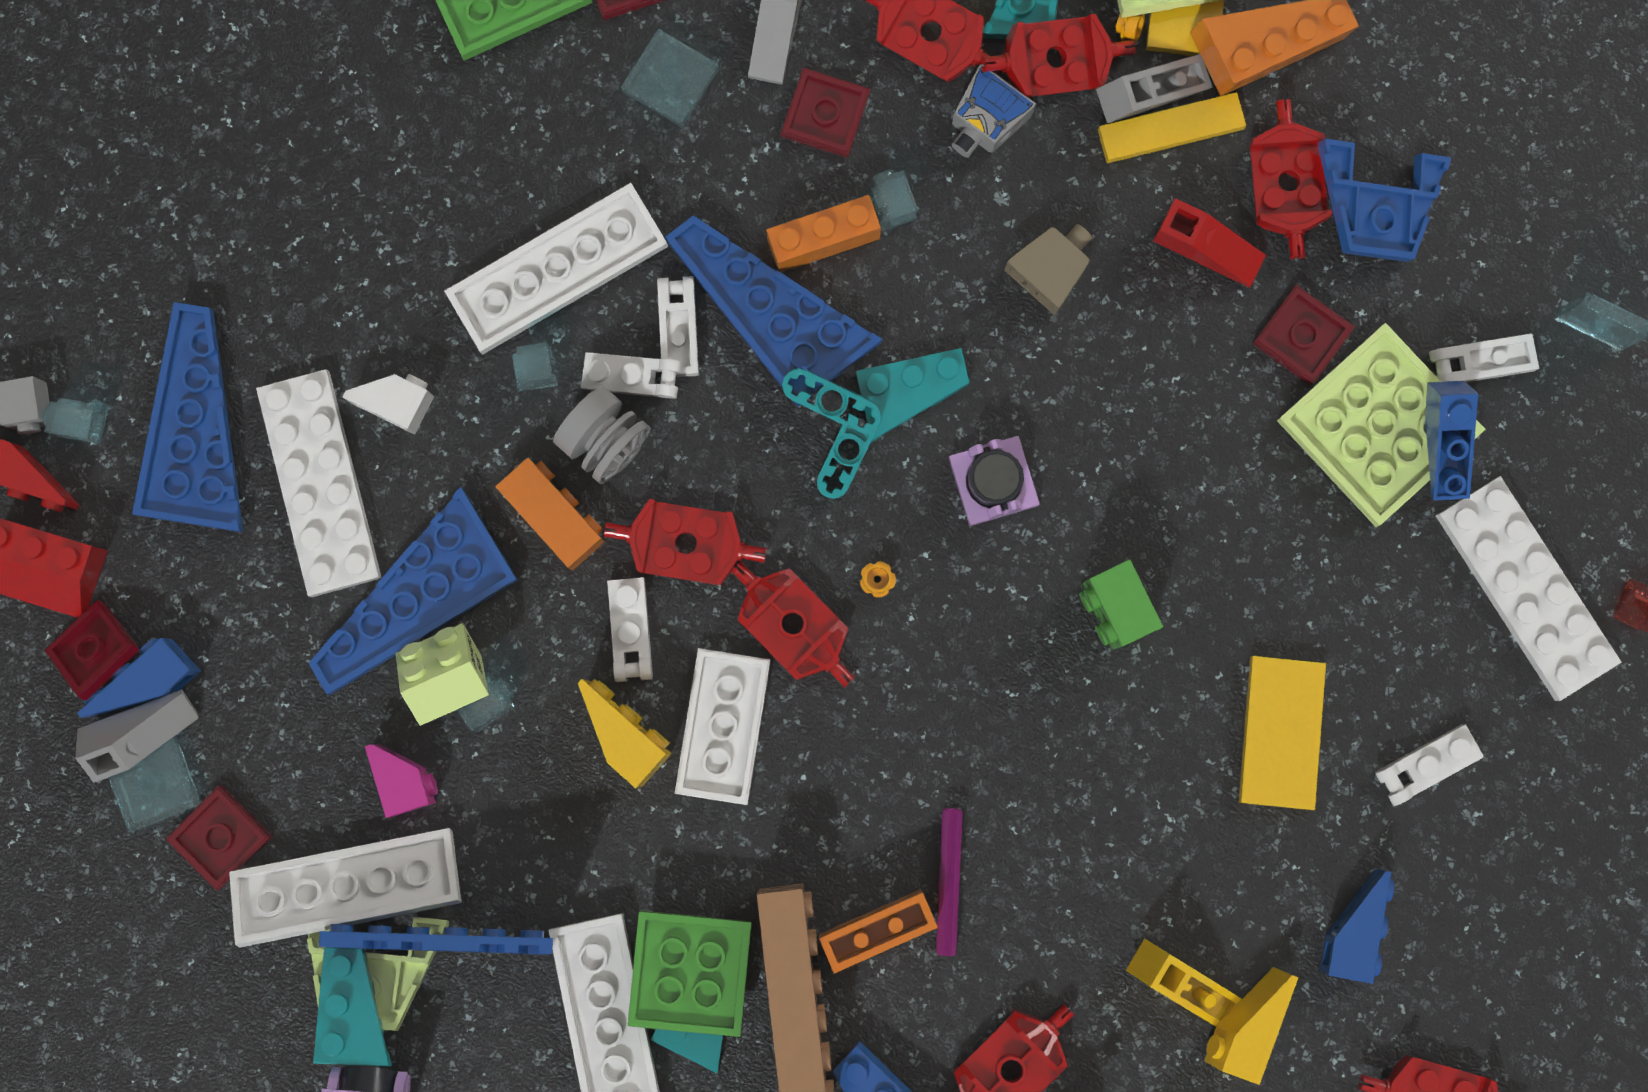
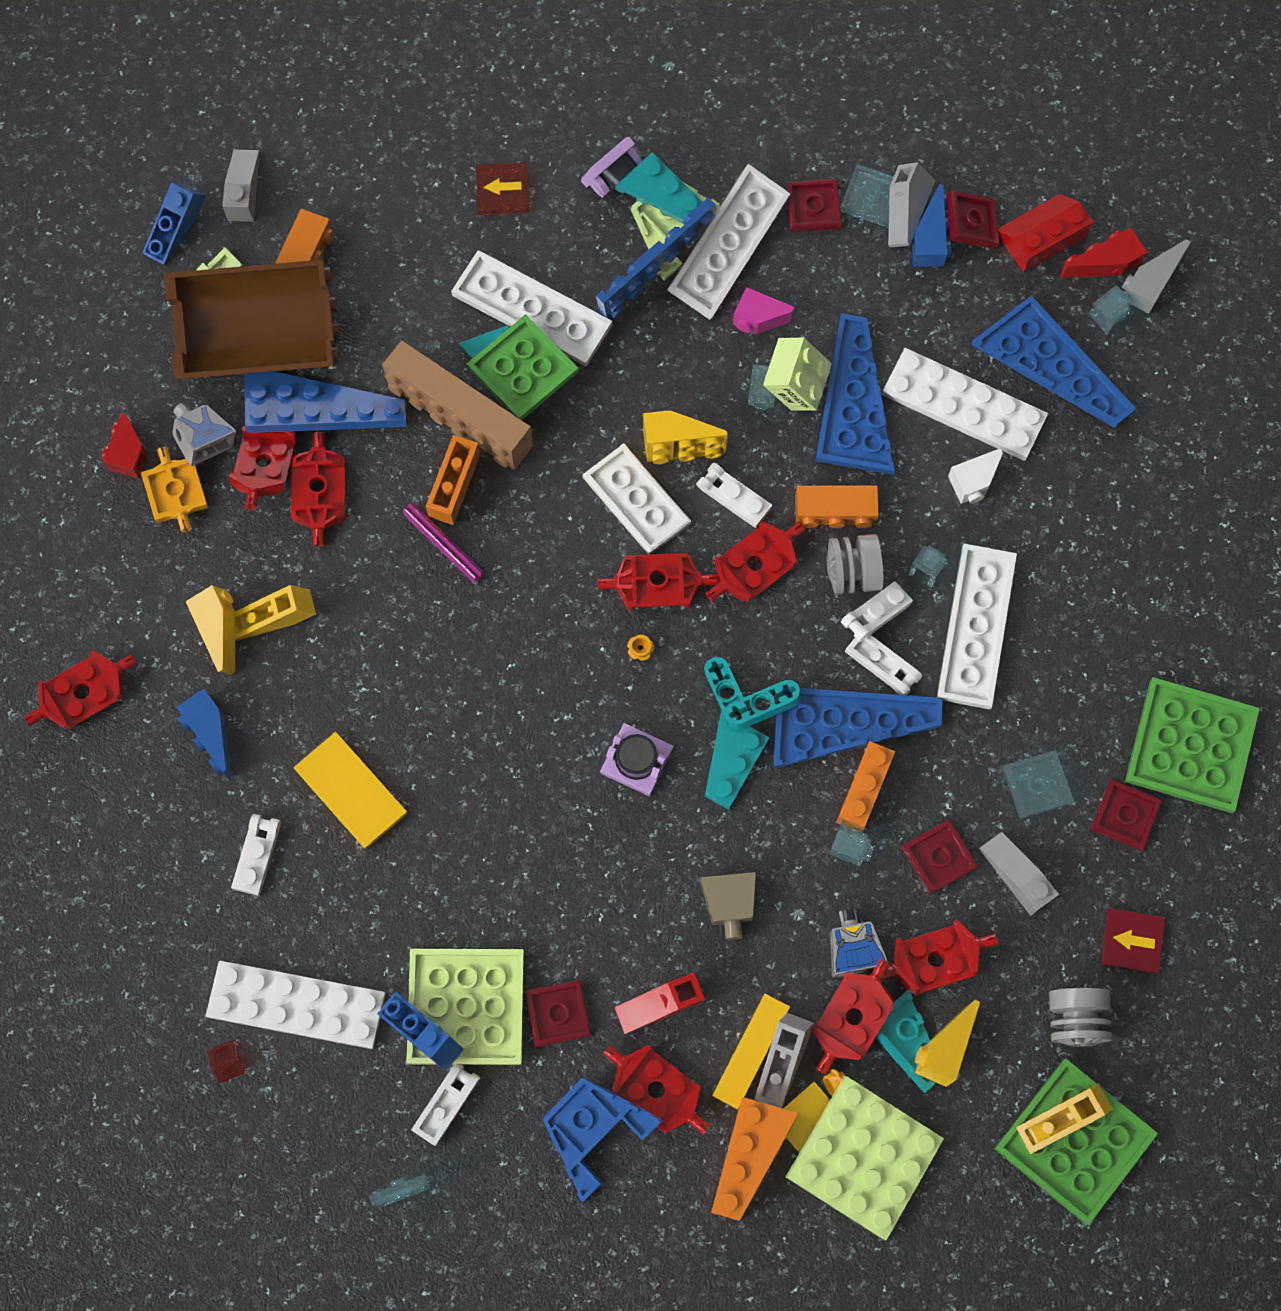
camera: 130 degrees right, 10 degrees down
bright green brick [1079,560,1163,650] -> none

